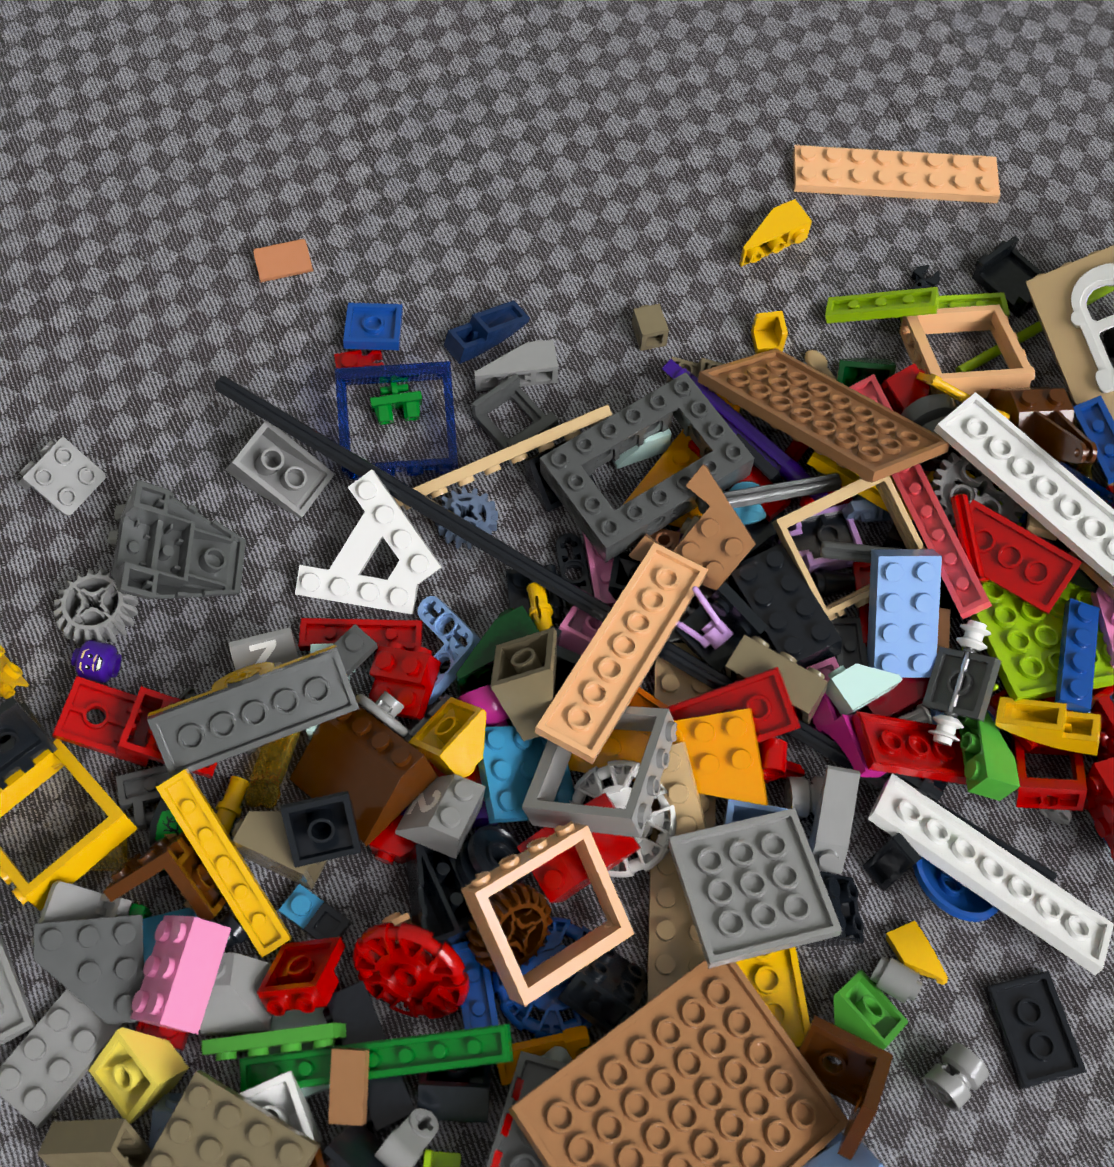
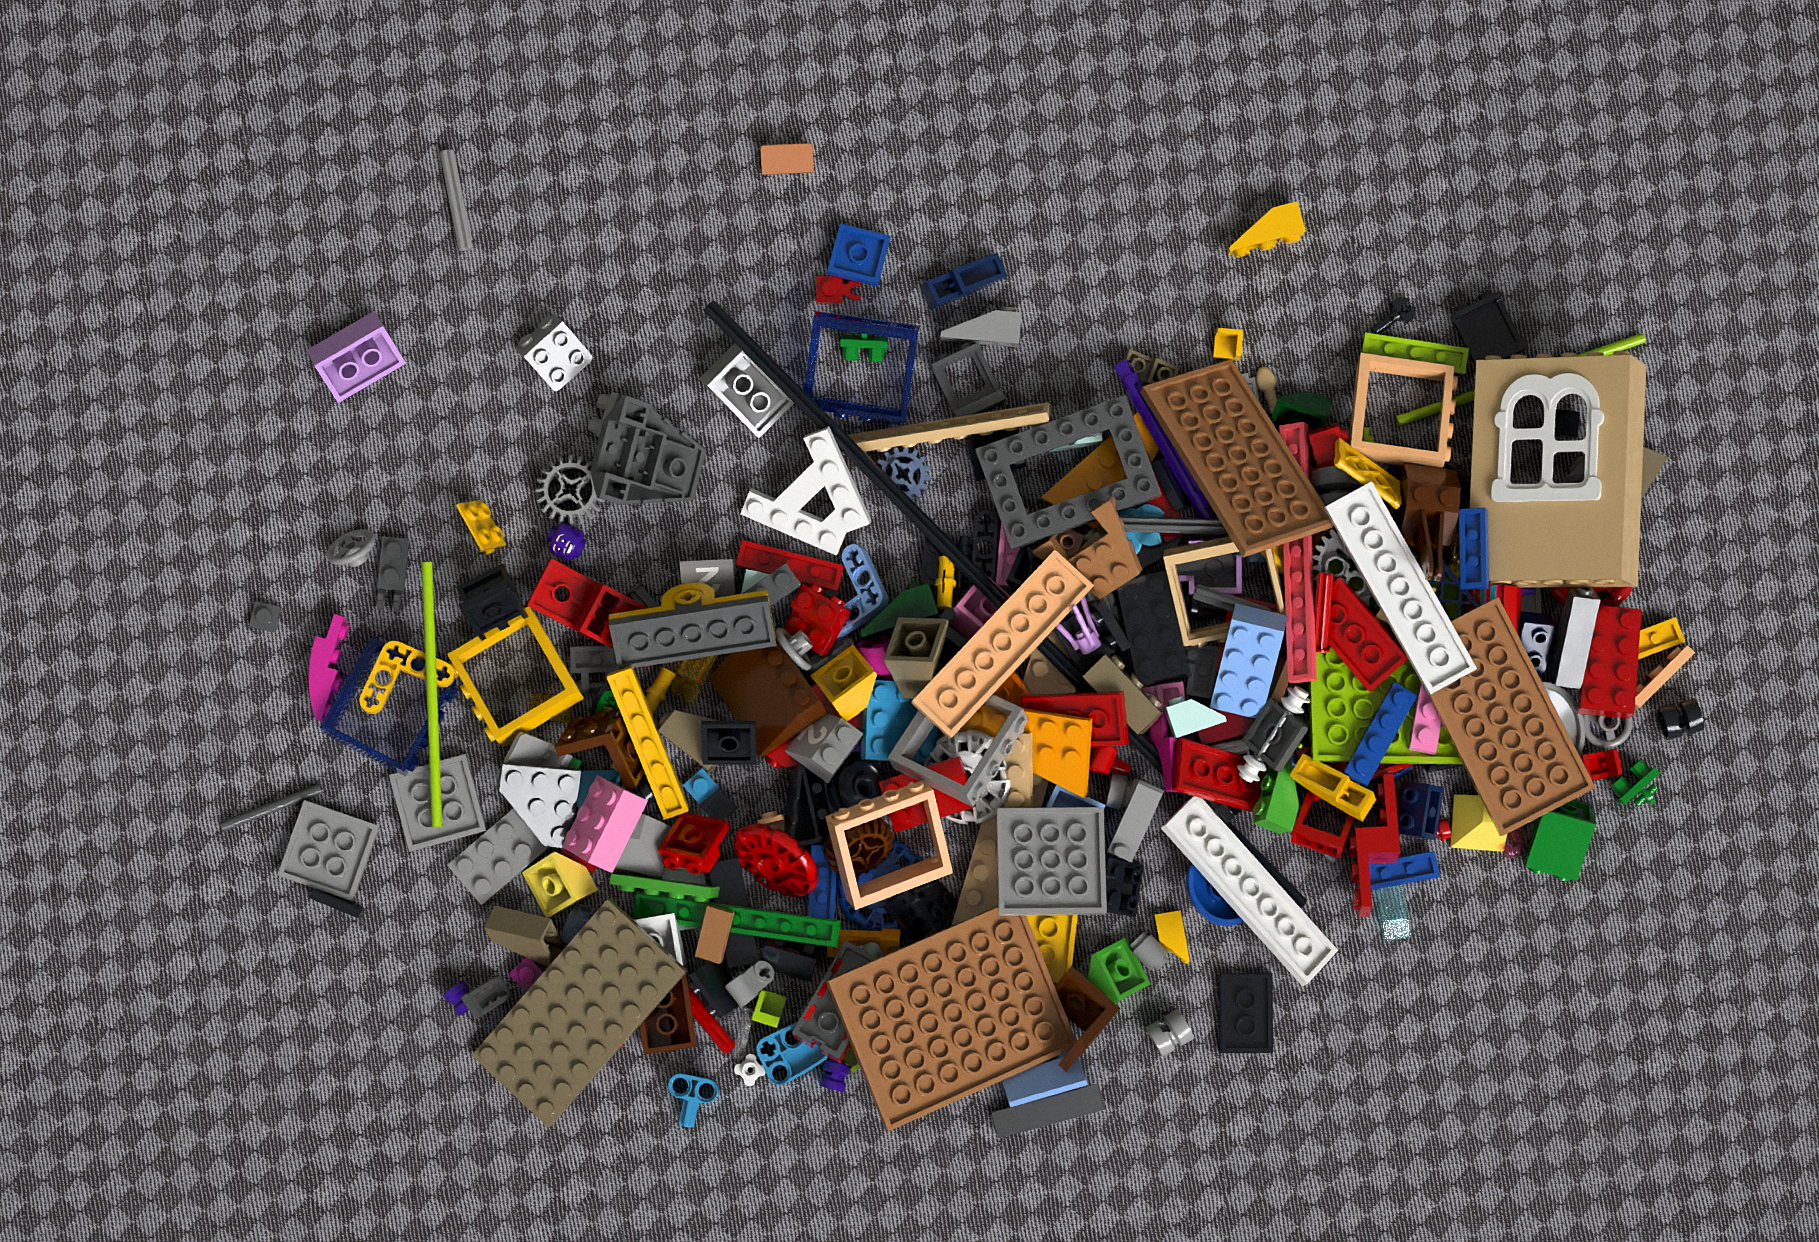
camera: 15 degrees right, 20 degrees up
dark tan brick [631,304,669,351] -> none
light nougat plate [793,145,1000,203] -> none
lime plate [825,287,939,323] -> none
black tile [862,833,922,891] -> none

